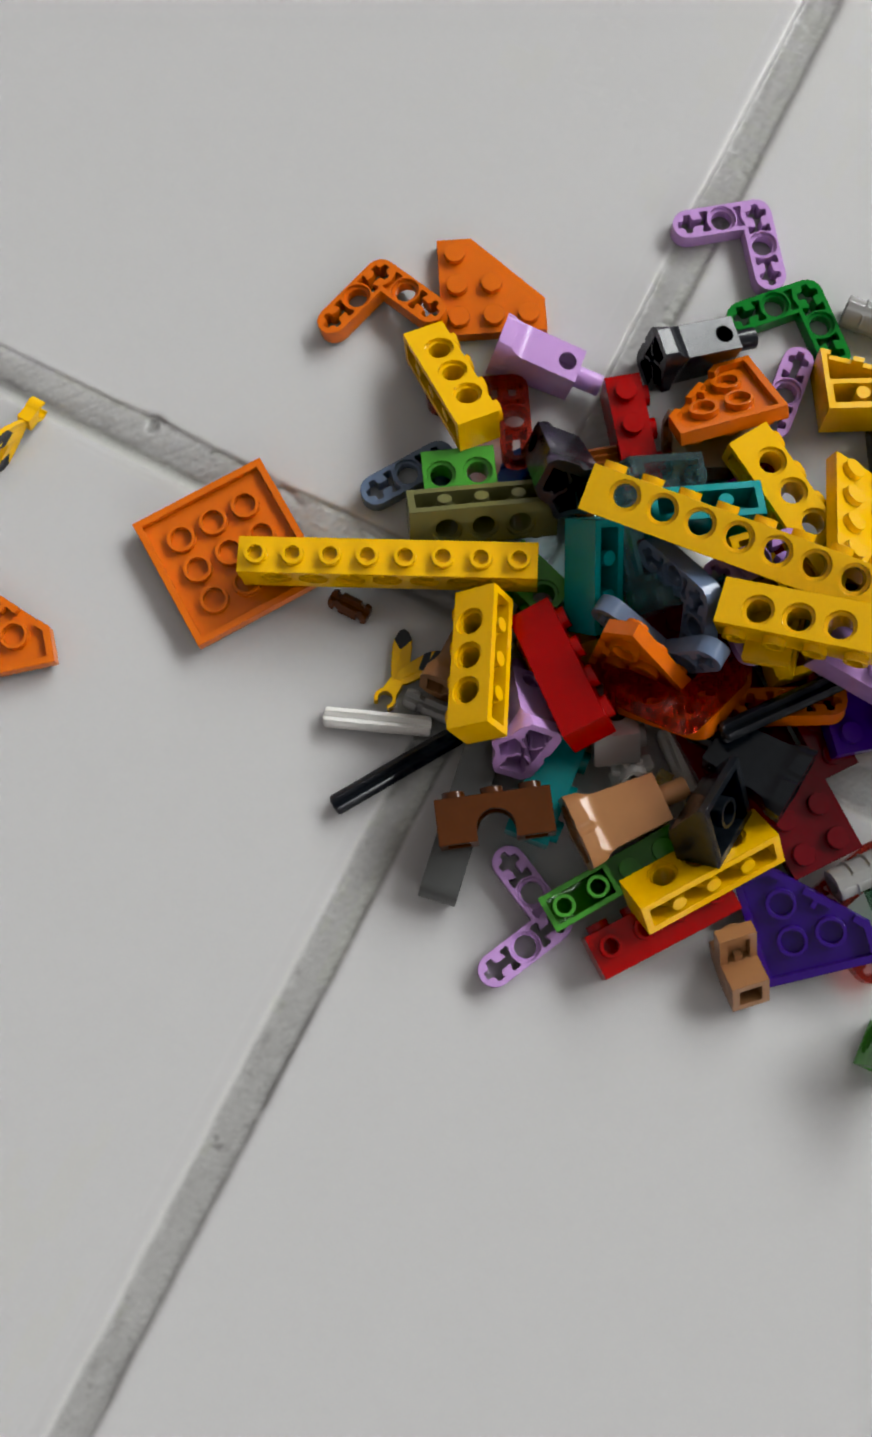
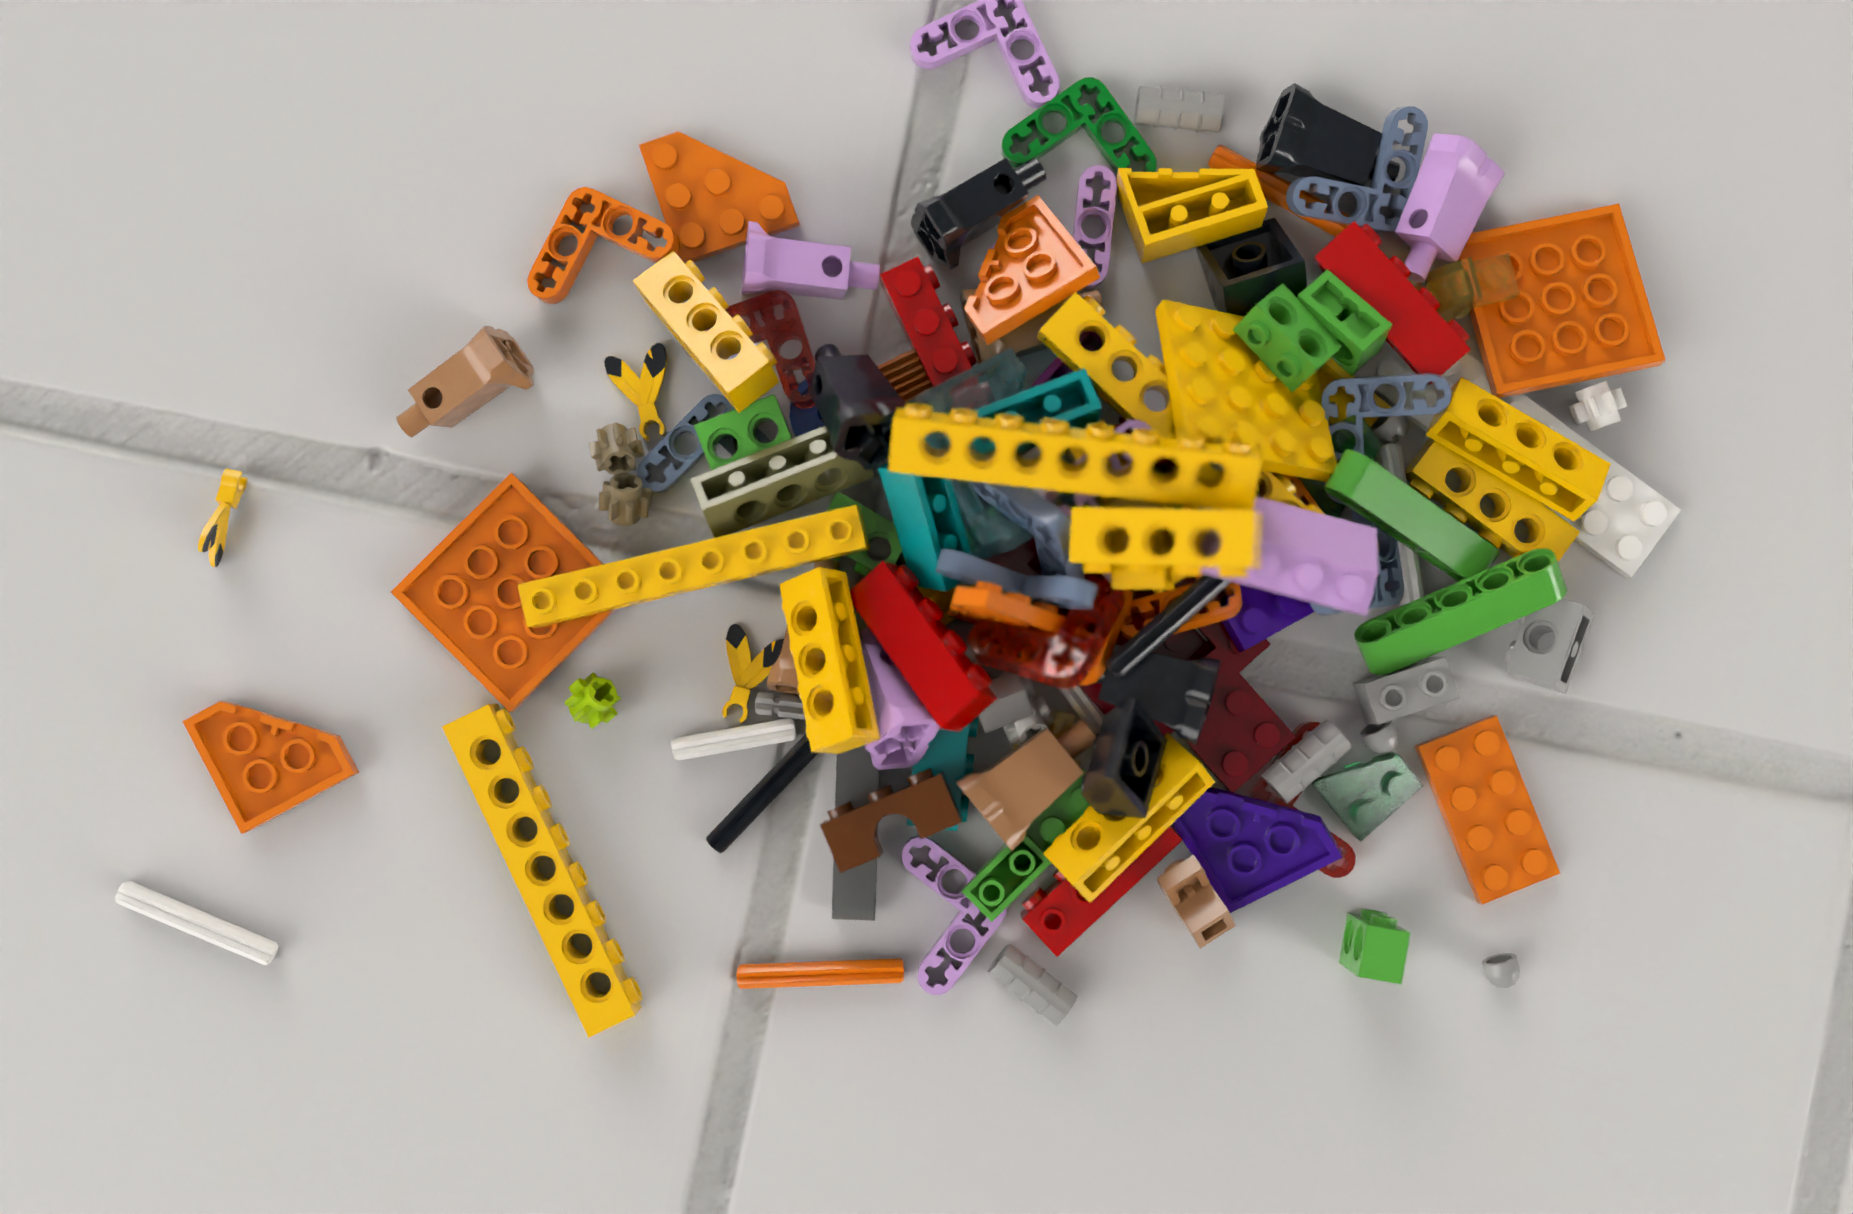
camera: 20 degrees left, 10 degrees up
reddish brown piece [328,589,372,624] -> none
none -> medium nougat piece [396,326,534,438]
none -> yellow brick [442,703,643,1038]
none -> lime gear [564,672,621,729]
none -> dark tan gear [589,423,644,475]
none -> dark tan gear [598,473,652,526]
none -> yellow piece [604,343,668,442]
none -> orange axle [736,958,905,989]
none -> light grey axle [987,944,1078,1026]

